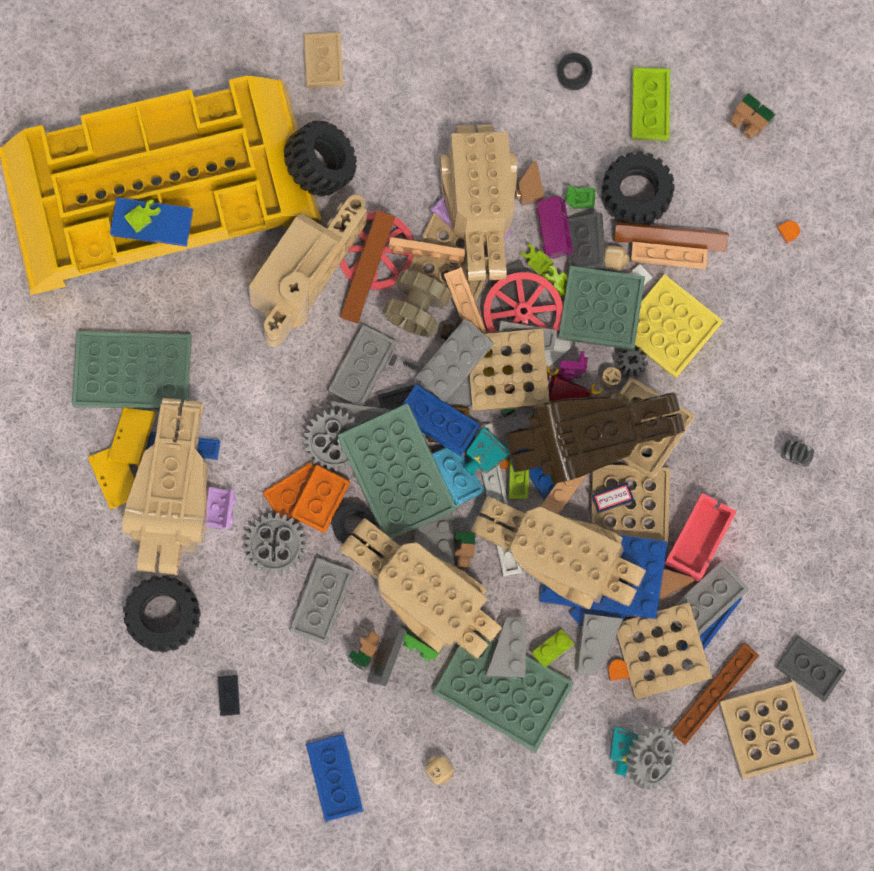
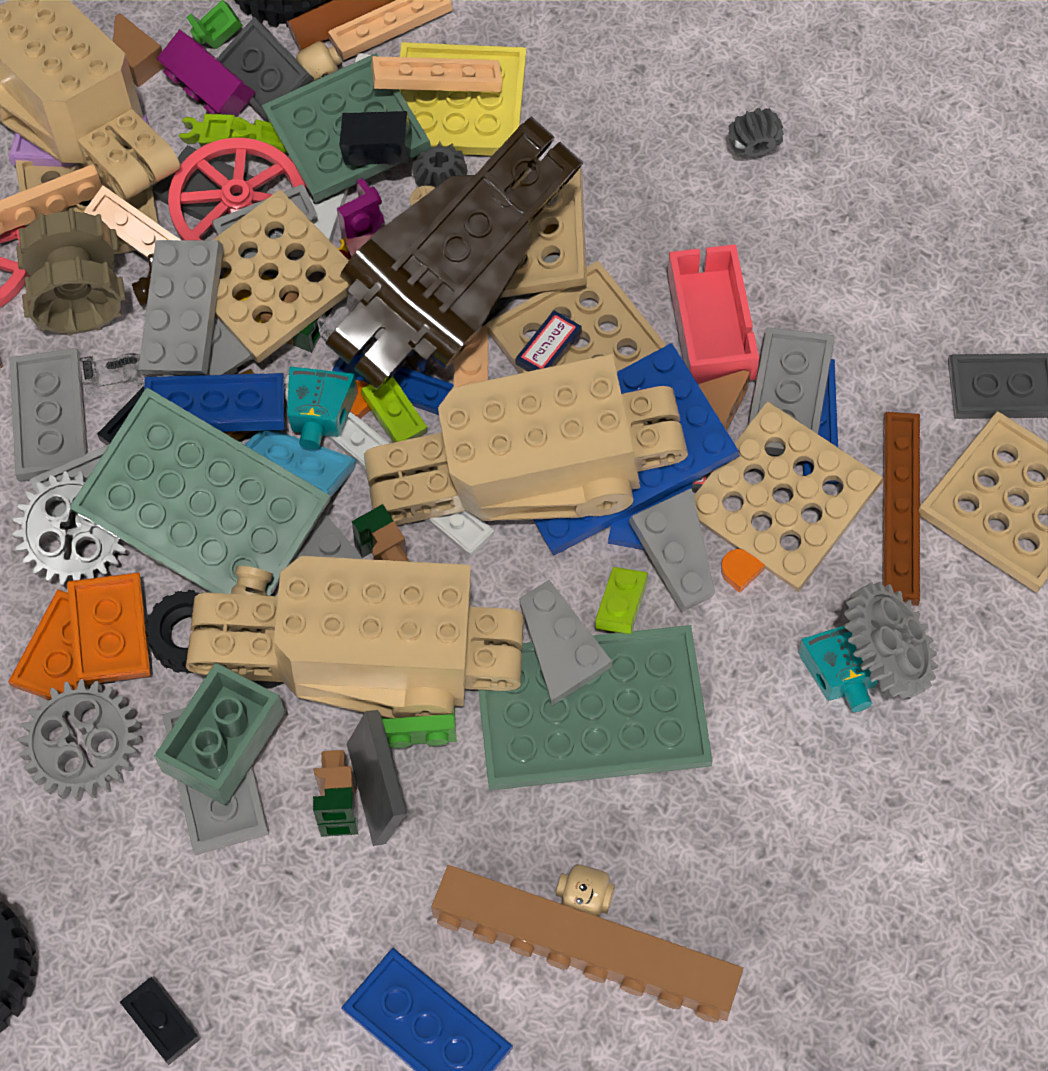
camera: 30 degrees left, 15 degrees down
none -> sand green brick [154,663,285,806]
none -> tan wheel [231,566,273,596]
none -> black brick [339,111,412,166]
none -> light nougat plate [371,56,503,92]
none -> medium nougat brick [431,865,744,1023]

